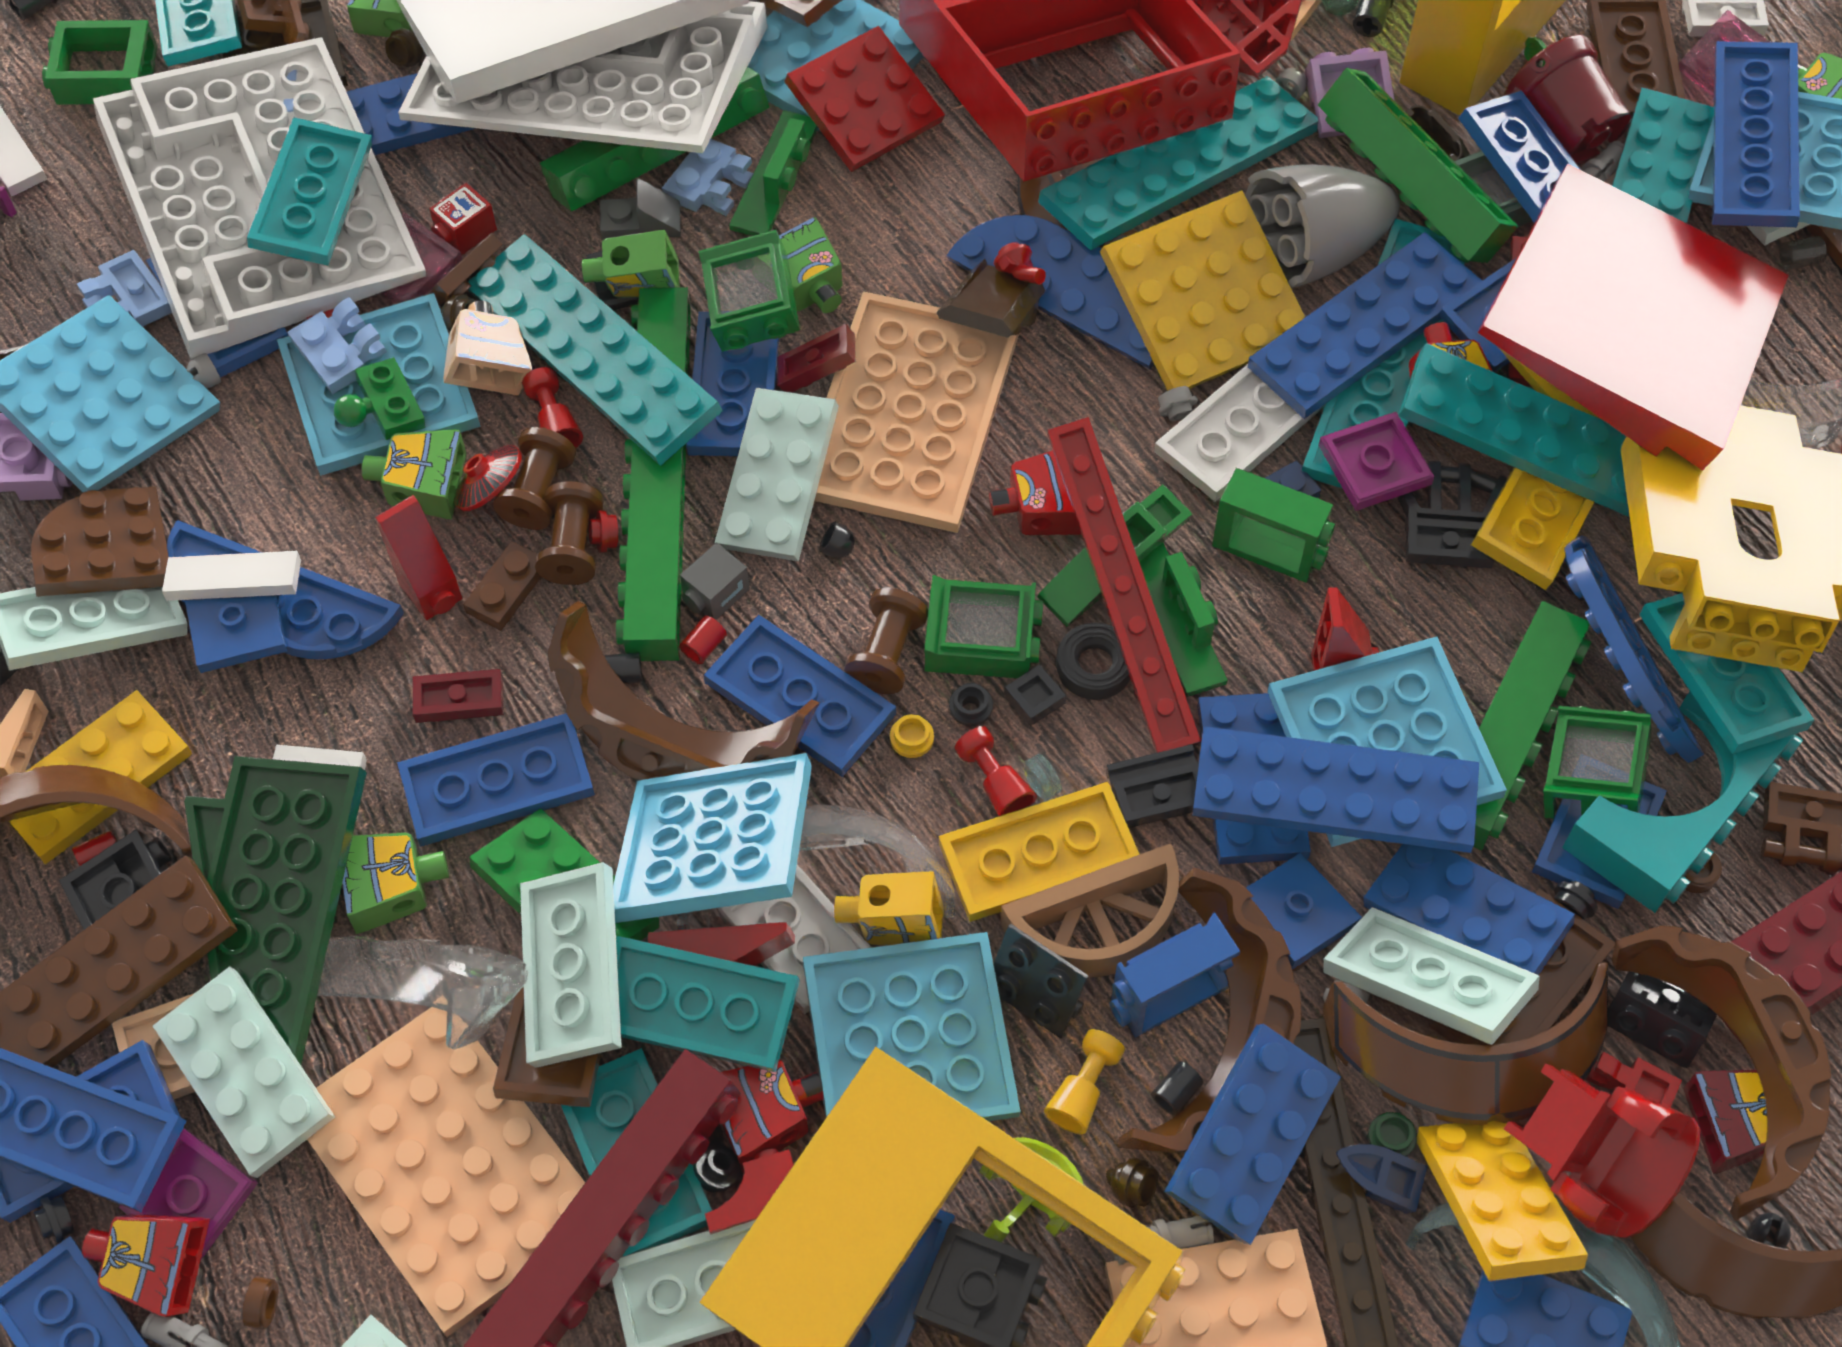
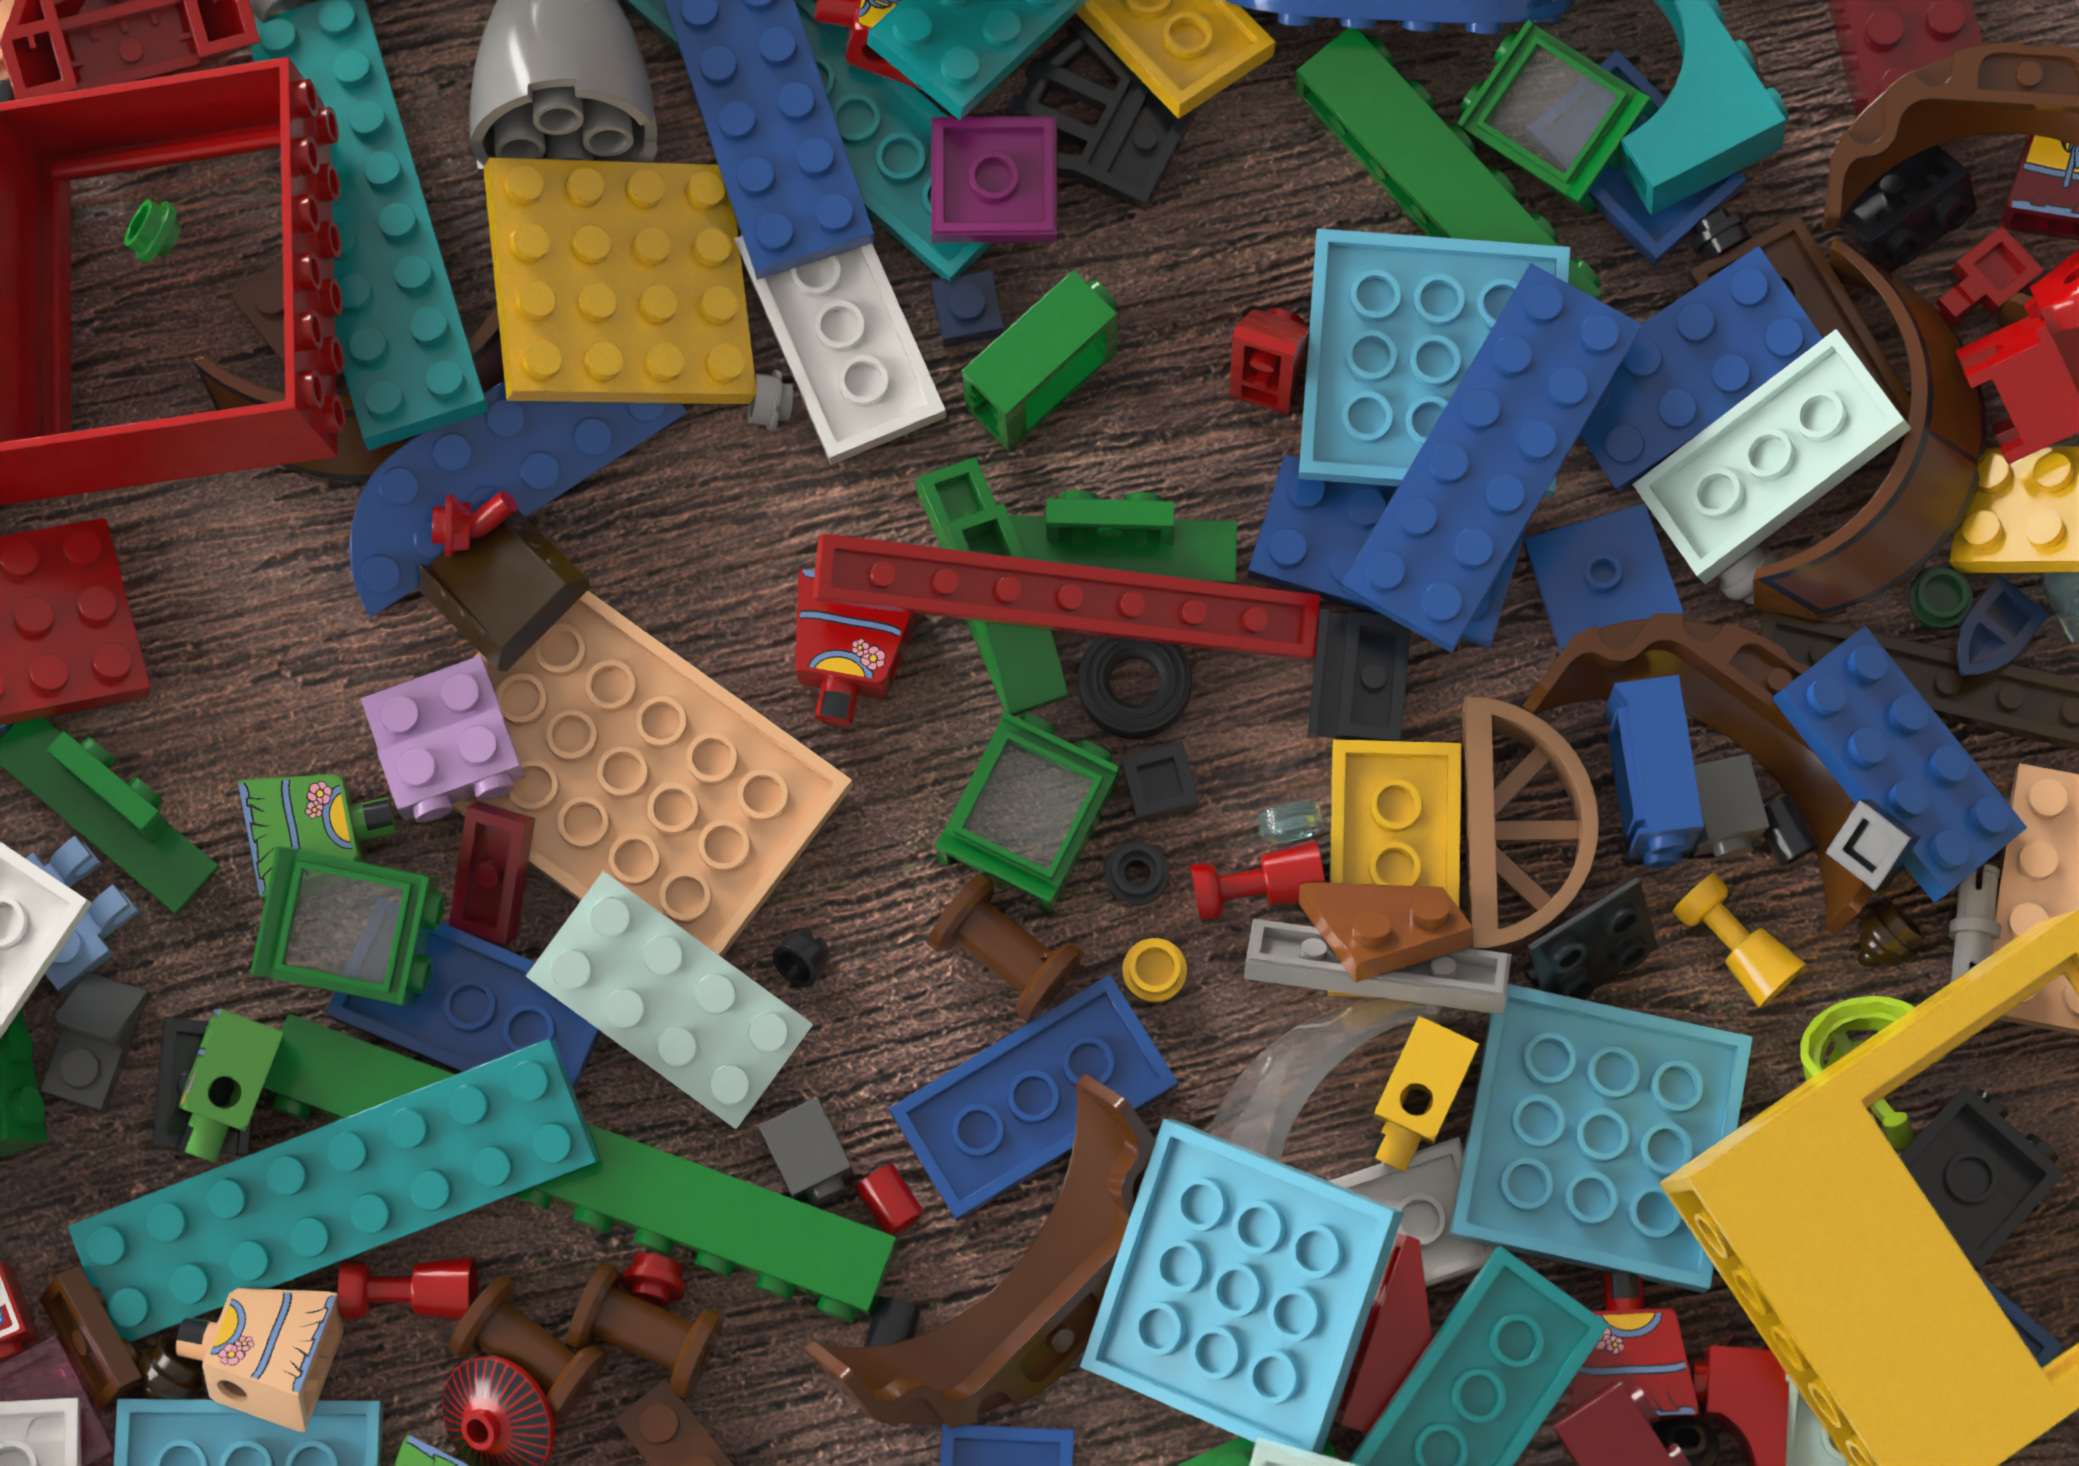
camera: 65 degrees left, 15 degrees up
none -> green plate [124,199,181,263]
none -> lavender plate [360,655,525,823]
none -> light grey tile [1244,919,1511,1015]
none -> dark orange wing [1299,882,1473,983]
none -> dark grey brick [1692,754,1770,860]
none -> plate [1825,799,1920,891]

